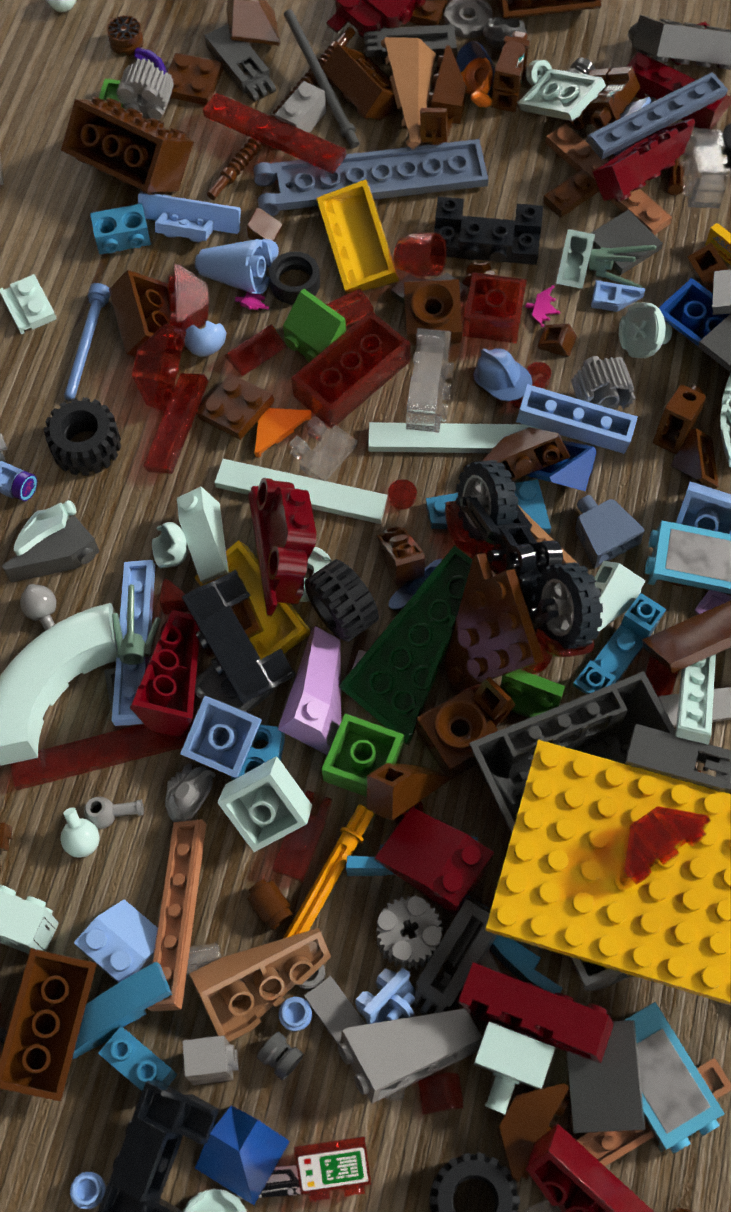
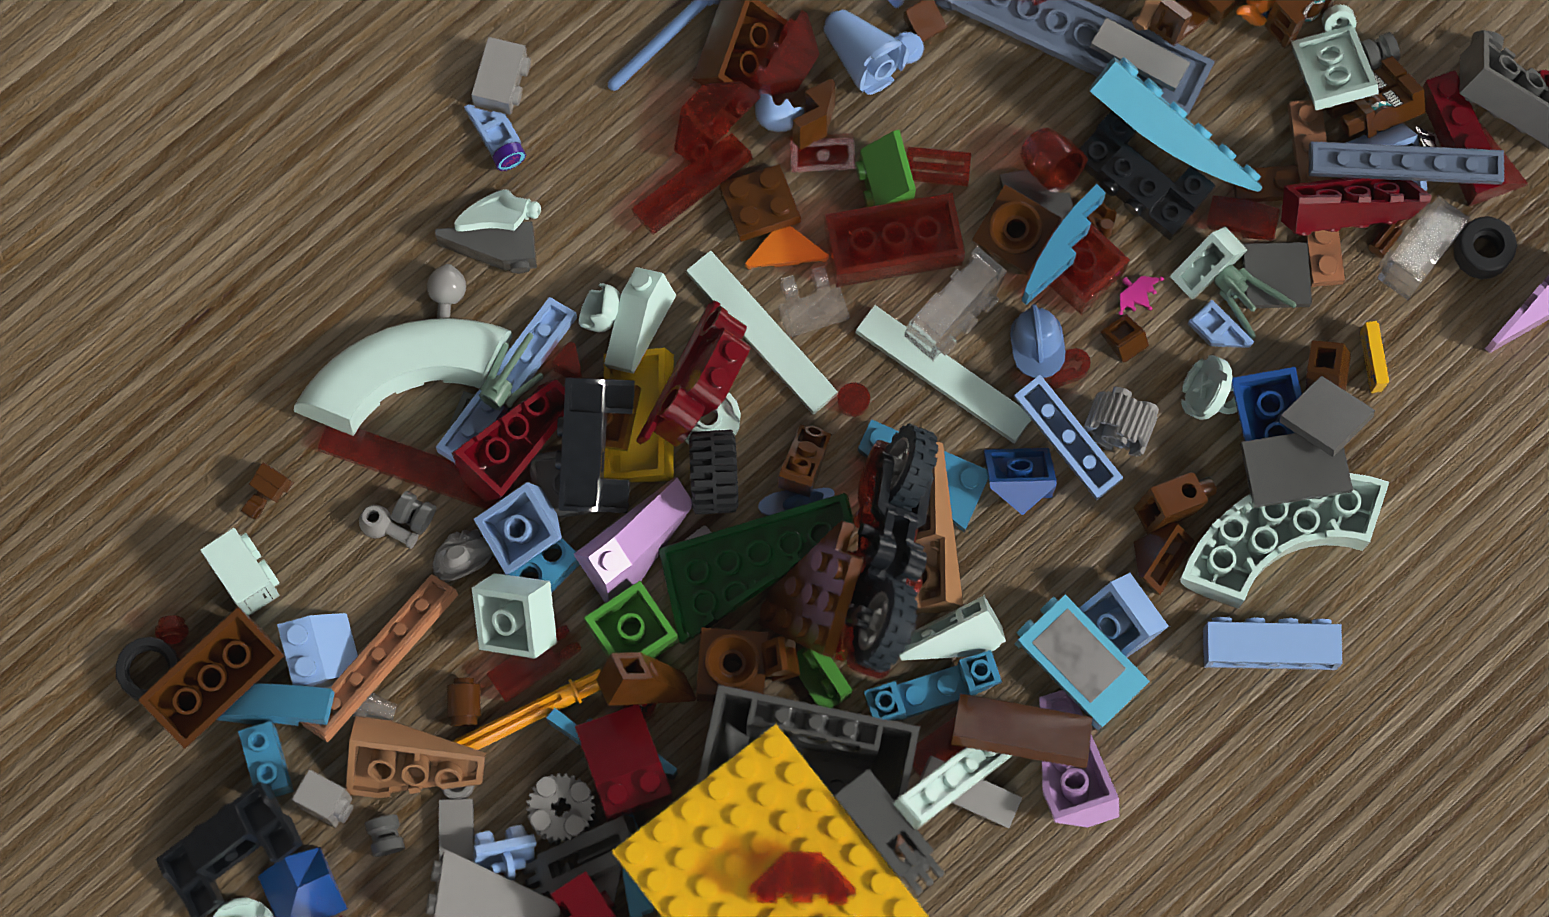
camera: 30 degrees right, 10 degrees up
black tyre [44,397,121,476] -> none
light aqua piece [60,808,100,858] -> none
light blue plate [70,1172,106,1209] -> none
dark pink piece [235,292,269,310] -> none
black tyre [269,252,320,304] -> none
light blue plate [279,997,312,1032] -> none
yellow slope [317,179,399,292] -> none
reddish brown slope [482,427,570,481] -> none
sand blue torso [575,495,645,569] -> none
none -> dark grey wheel [391,491,437,535]
none -> reddish brown slope [793,78,835,150]
none -> dark azure slope [1022,184,1106,305]
none -> medium azure wedge [1089,57,1263,192]
none -> light grey tile [1090,17,1190,92]
none -> clear red slope [1206,195,1280,241]

